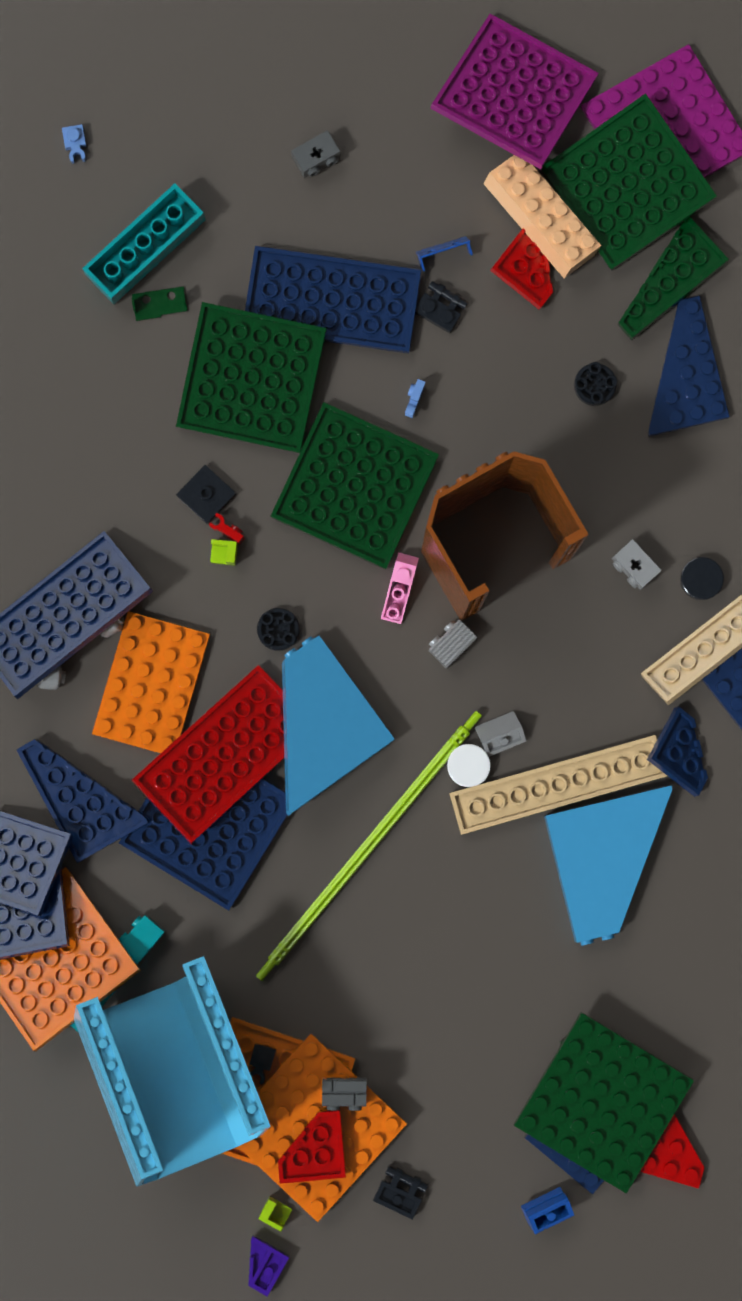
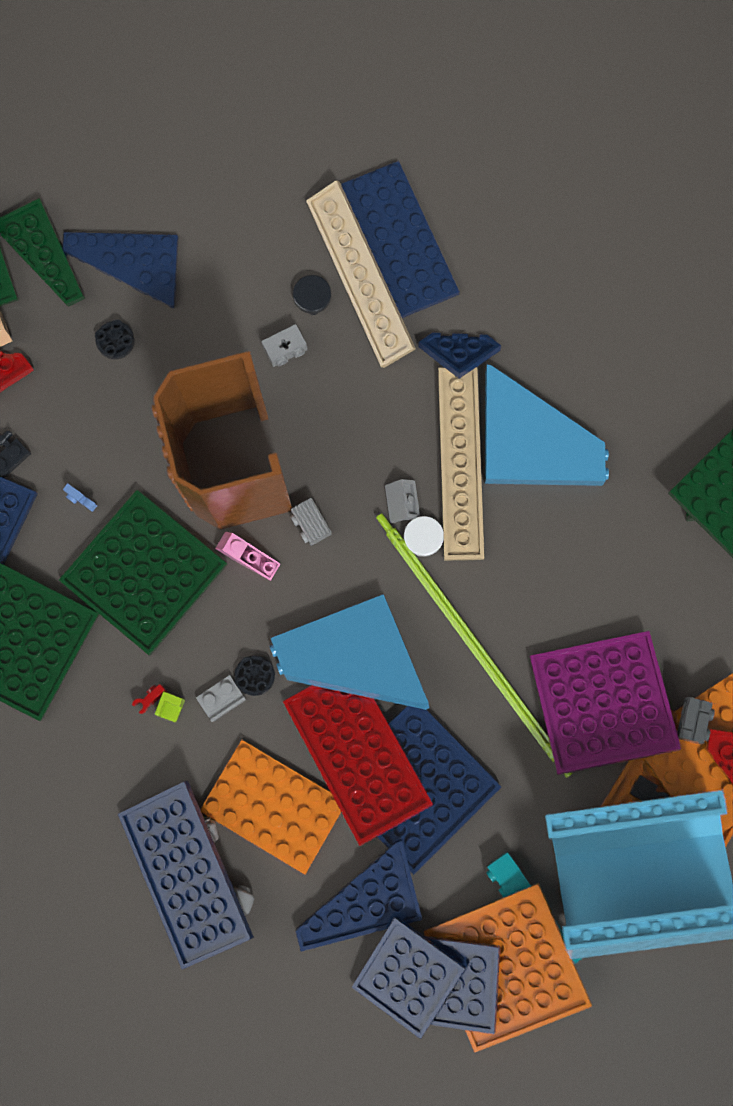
camera: 70 degrees left, 5 degrees down
black plate [176,465,236,524] -> none
none -> light grey plate [196,675,246,723]
none -> magenta plate [530,631,681,775]

